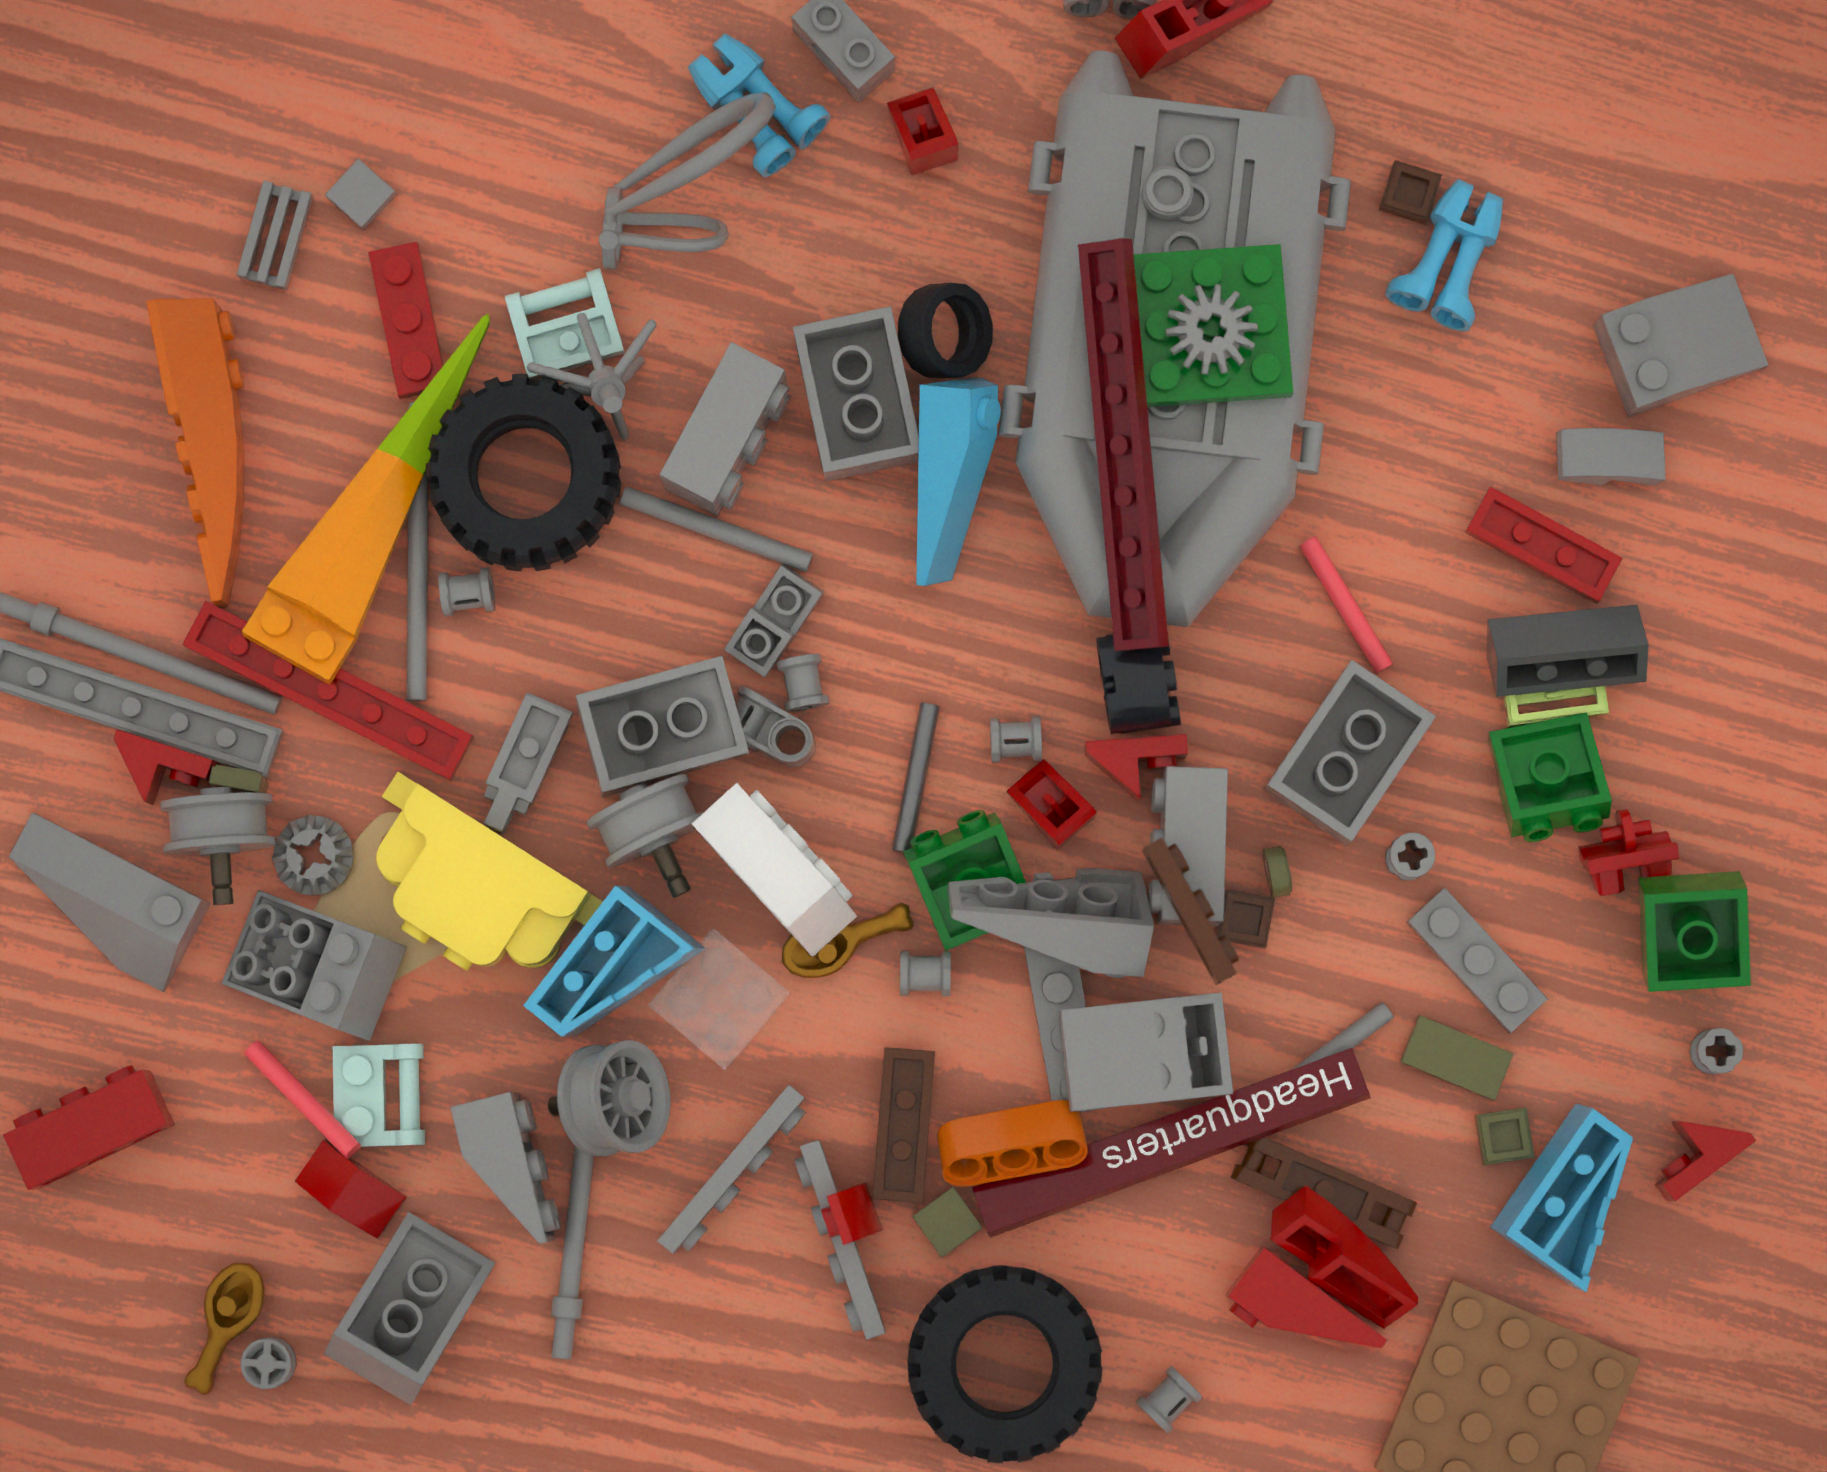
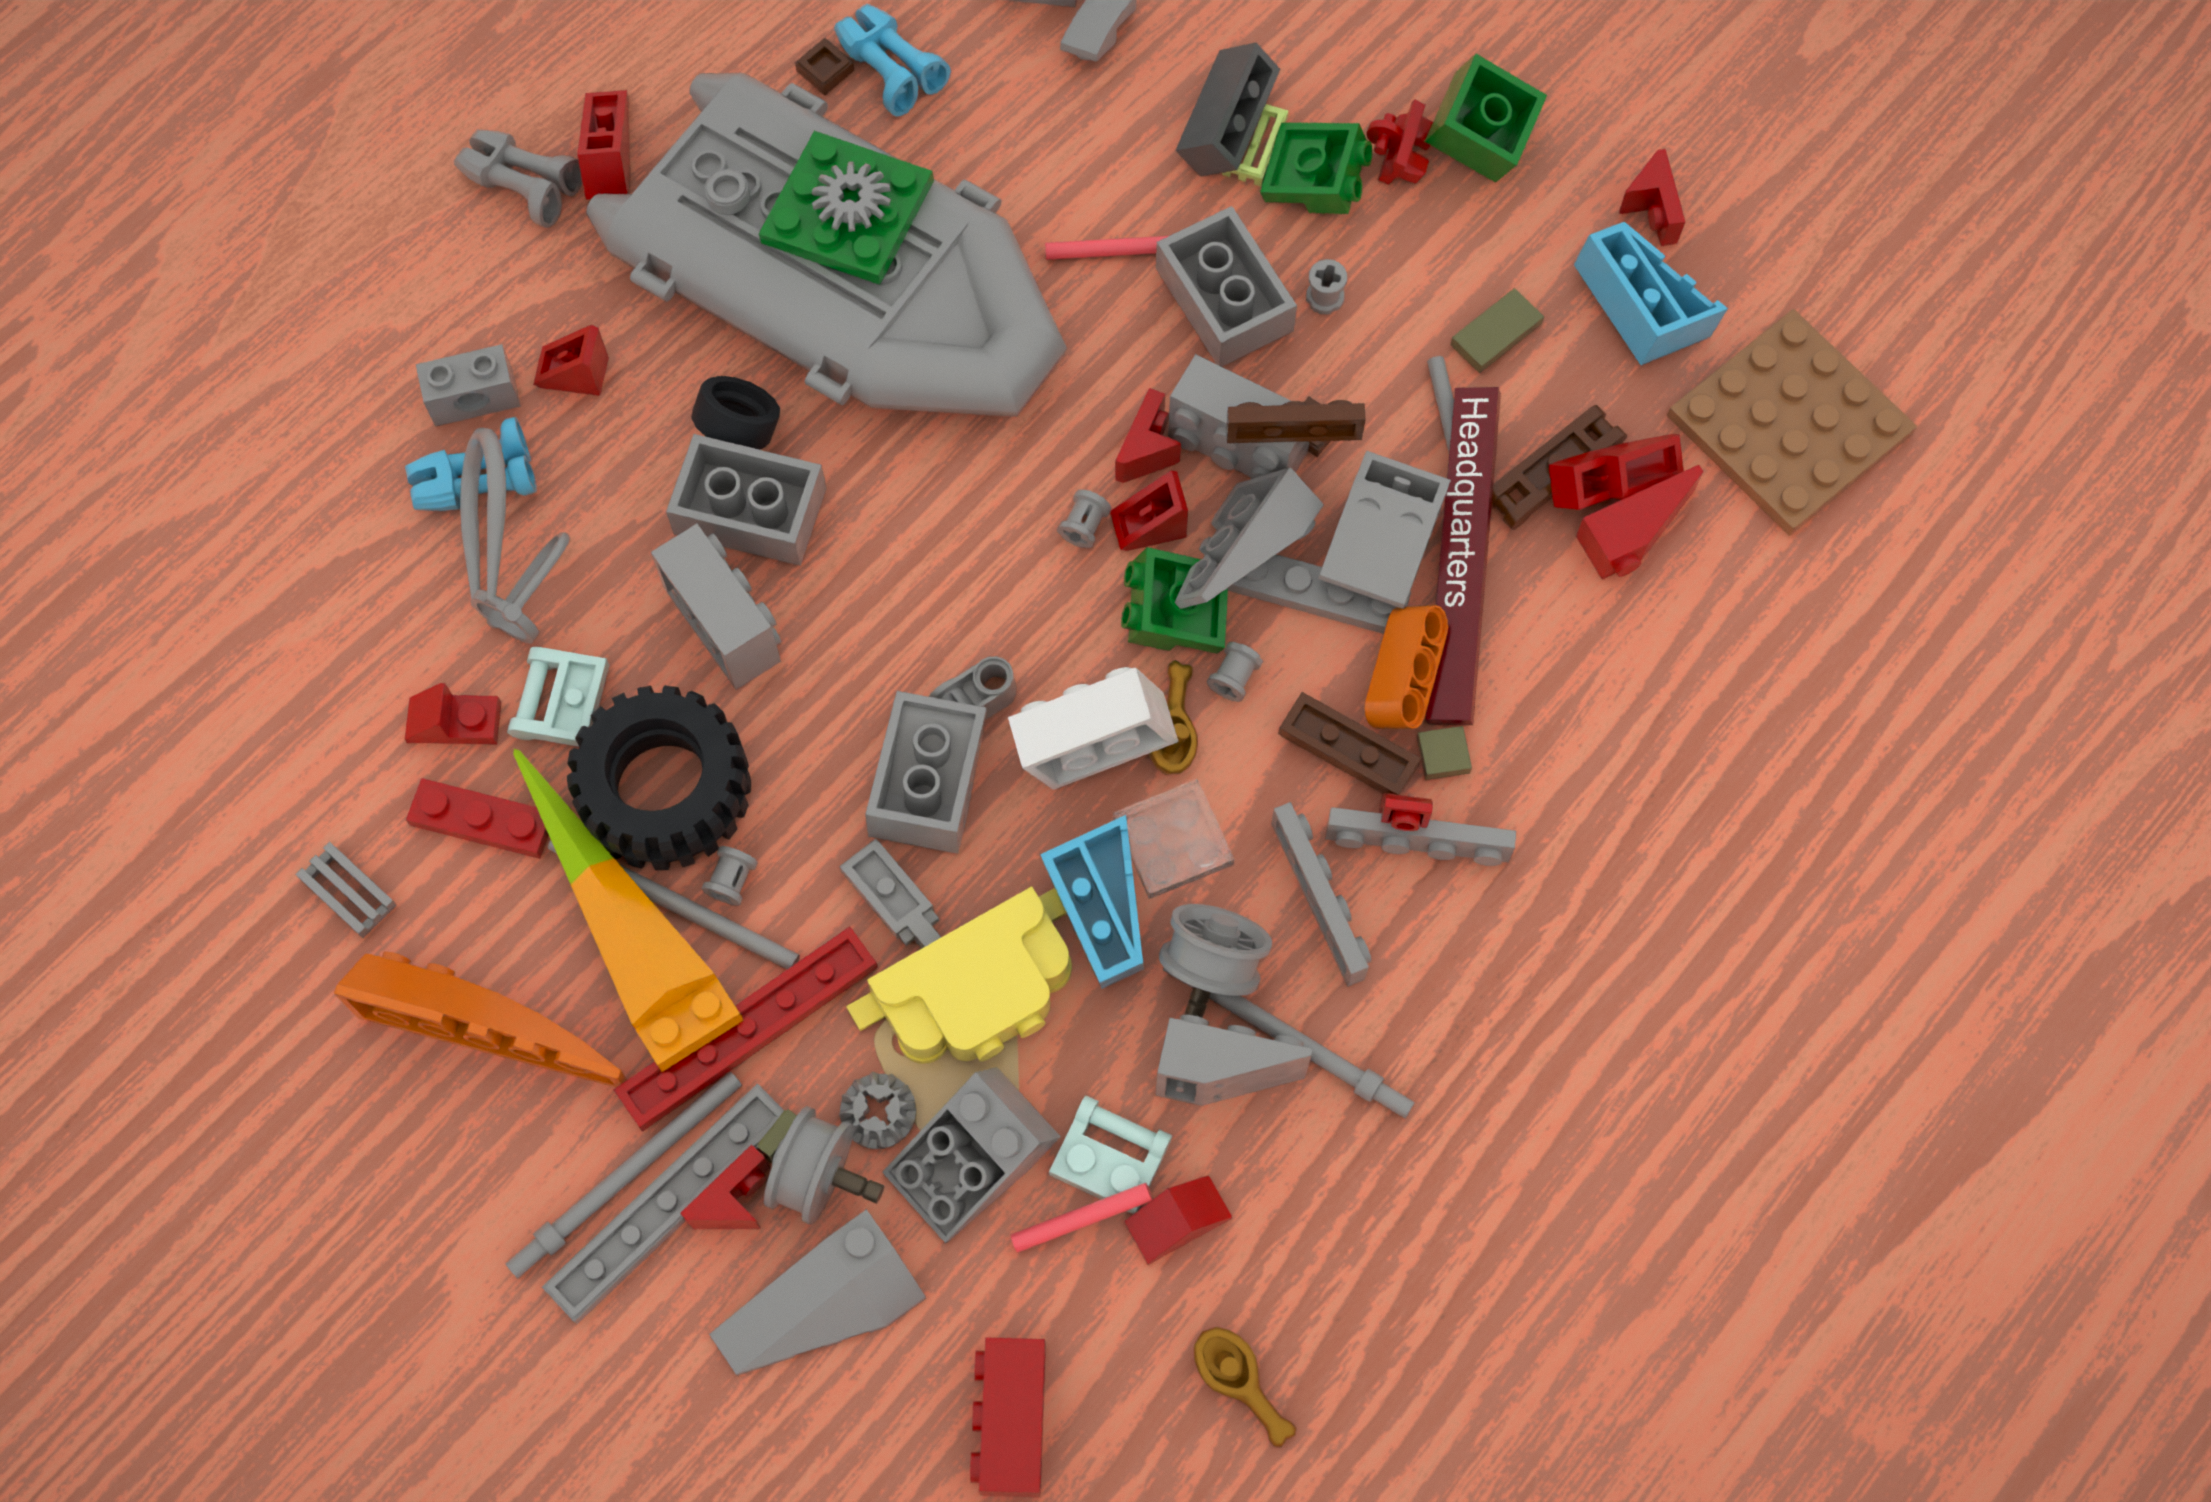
camera: 65 degrees left, 15 degrees down
light grey wheel [240,1337,297,1389] -> none
light grey slope [324,1212,495,1405] -> none
light grey tile [325,159,397,231] -> none
light grey plant [527,313,656,440] -> none
light grey wheel [586,774,704,898] -> none
light grey bar [620,486,813,572] -> none
light grey slope [724,564,825,677] -> none
light grey bush [777,654,829,712] -> none
flat silver bar [892,703,940,852] -> none
black tyre [907,1265,1103,1464] -> none
medium azure wedge [916,377,1001,586] -> none
dark red plate [1078,238,1169,651] -> none
black brick [1096,634,1181,734] -> none
light grey bush [1136,1366,1203,1434] -> none
olive tile [1262,846,1292,898] -> none
light grey plate [1406,888,1548,1034] -> none
red plate [1465,486,1623,604] -> none
olive tile [1474,1107,1535,1165] -> none
light grey bush [1689,1028,1743,1075] -> none
none -> red slope [405,683,501,745]

